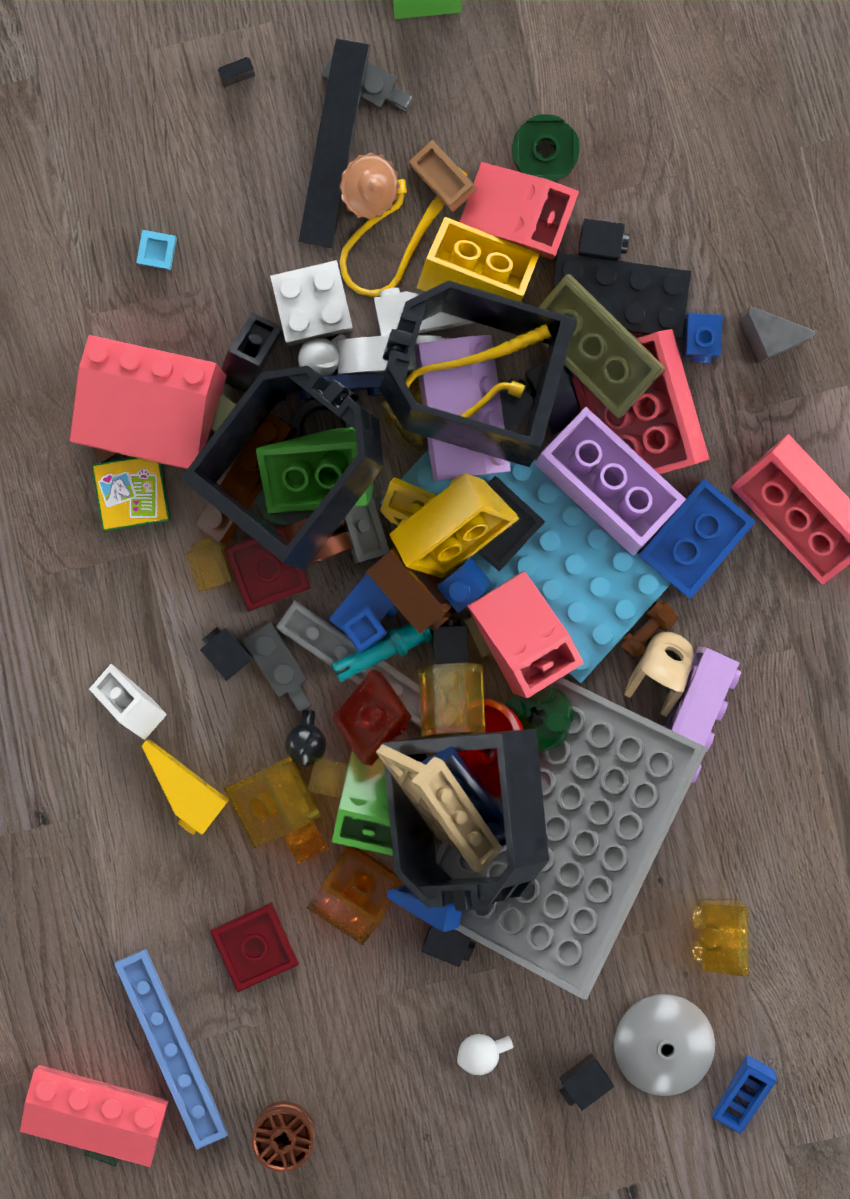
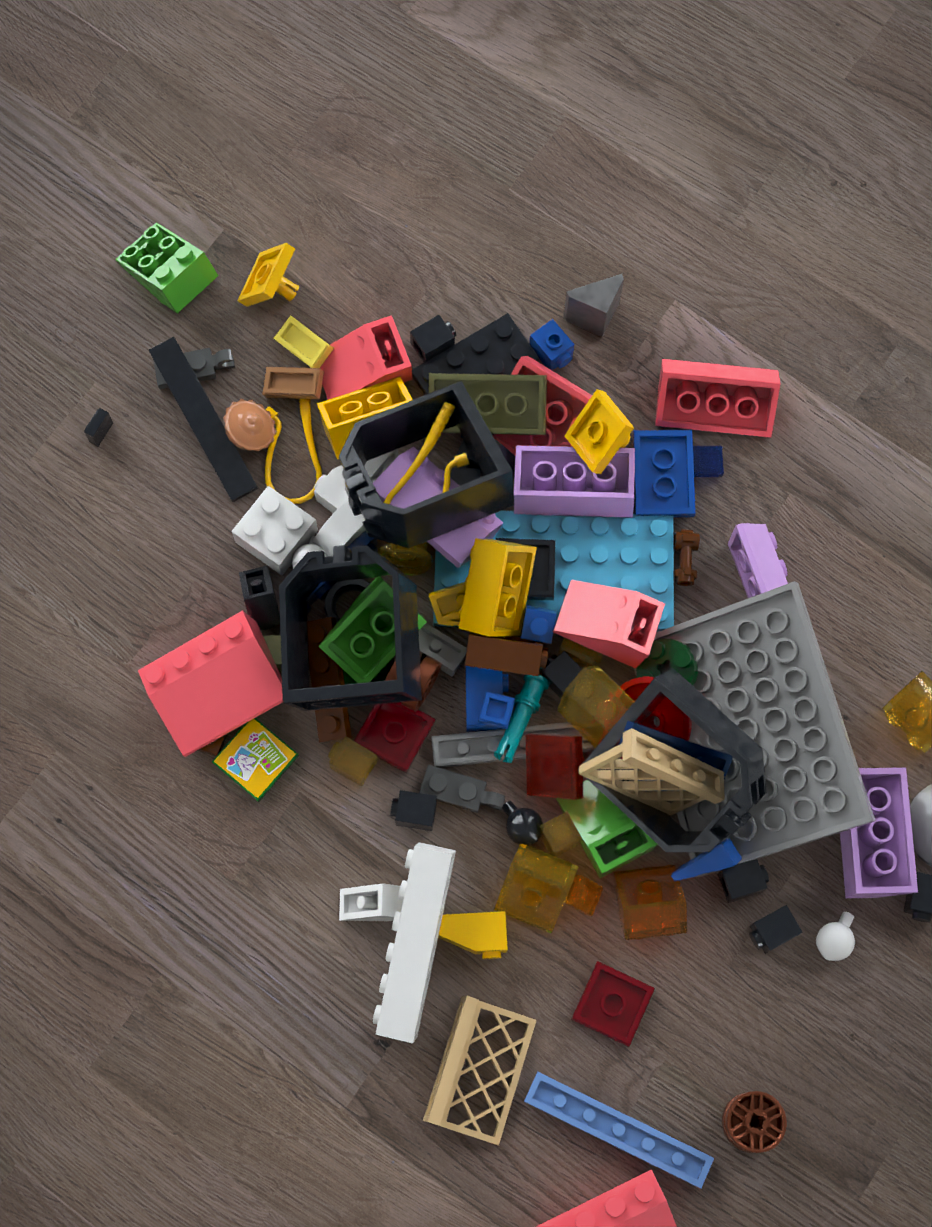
camera: 40 degrees left, 15 degrees down
medium azure plate [136,230,177,271] -> none
dark green plate [512,114,580,182] -> none
tan piece [624,631,694,717] -> none
none -> yellow tile [237,243,299,307]
none -> light yellow tile [273,315,334,368]
none -> white brick [373,842,456,1043]
none -> tan fence [423,996,536,1145]
none -> yellow tile [565,389,634,474]
none -> clear blue tile [693,446,724,477]
none -> black brick [749,905,803,954]
none -> lavender slope [840,768,918,899]

